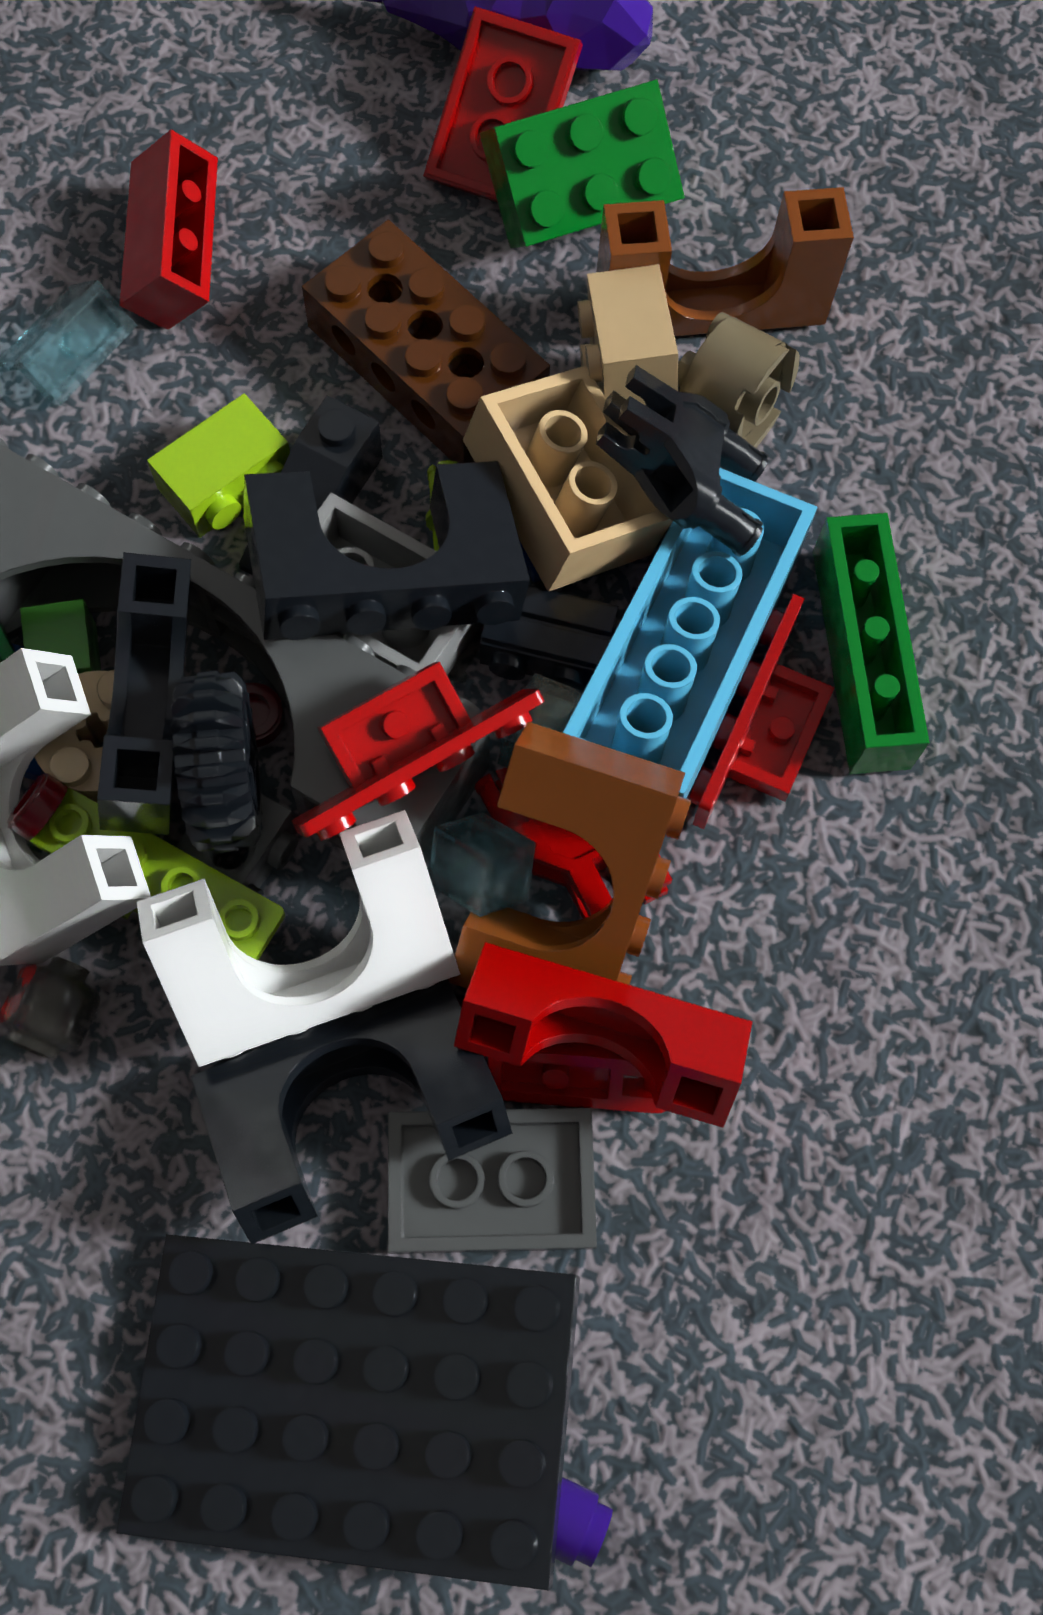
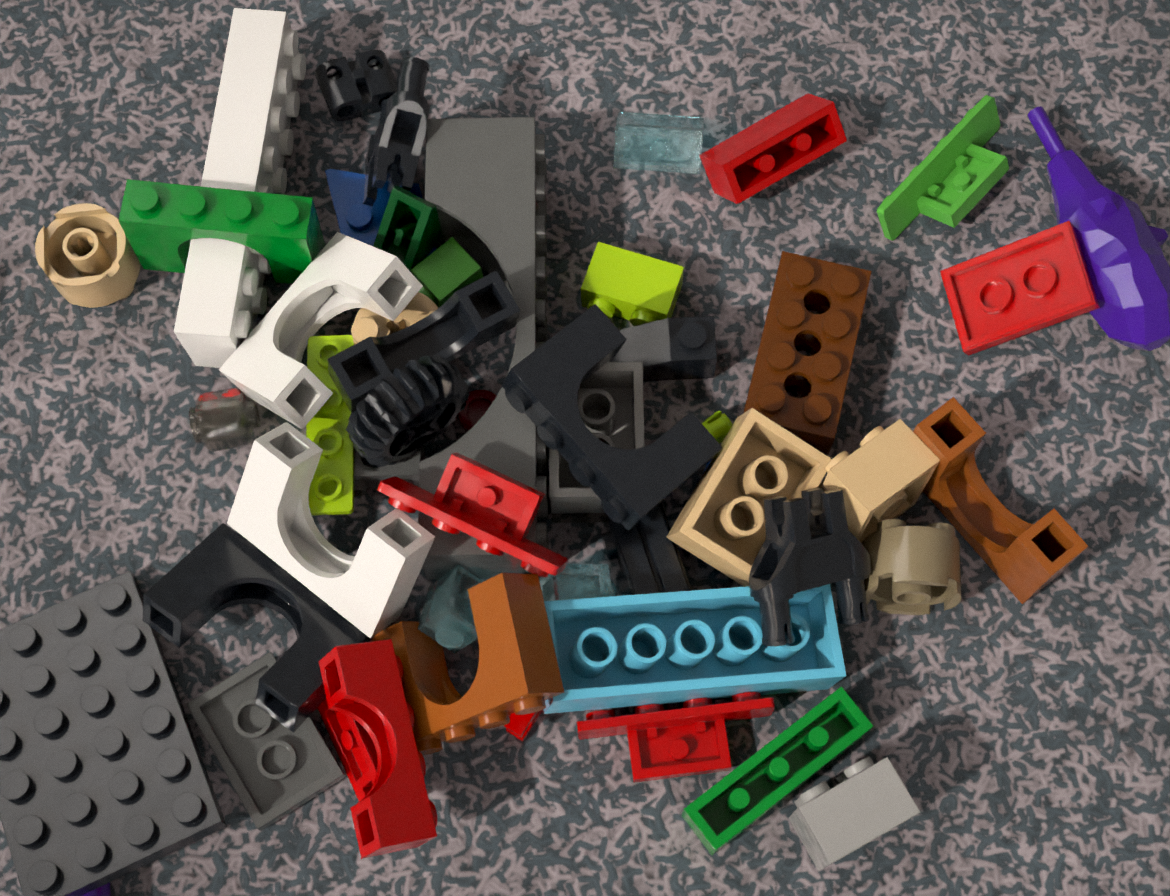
camera: 65 degrees right, 0 degrees up
dark red tile [7,773,68,841] -> none
green brick [479,79,685,248] -> none
none -> light grey brick [788,756,920,871]
none -> bright green bracket [877,95,1009,241]

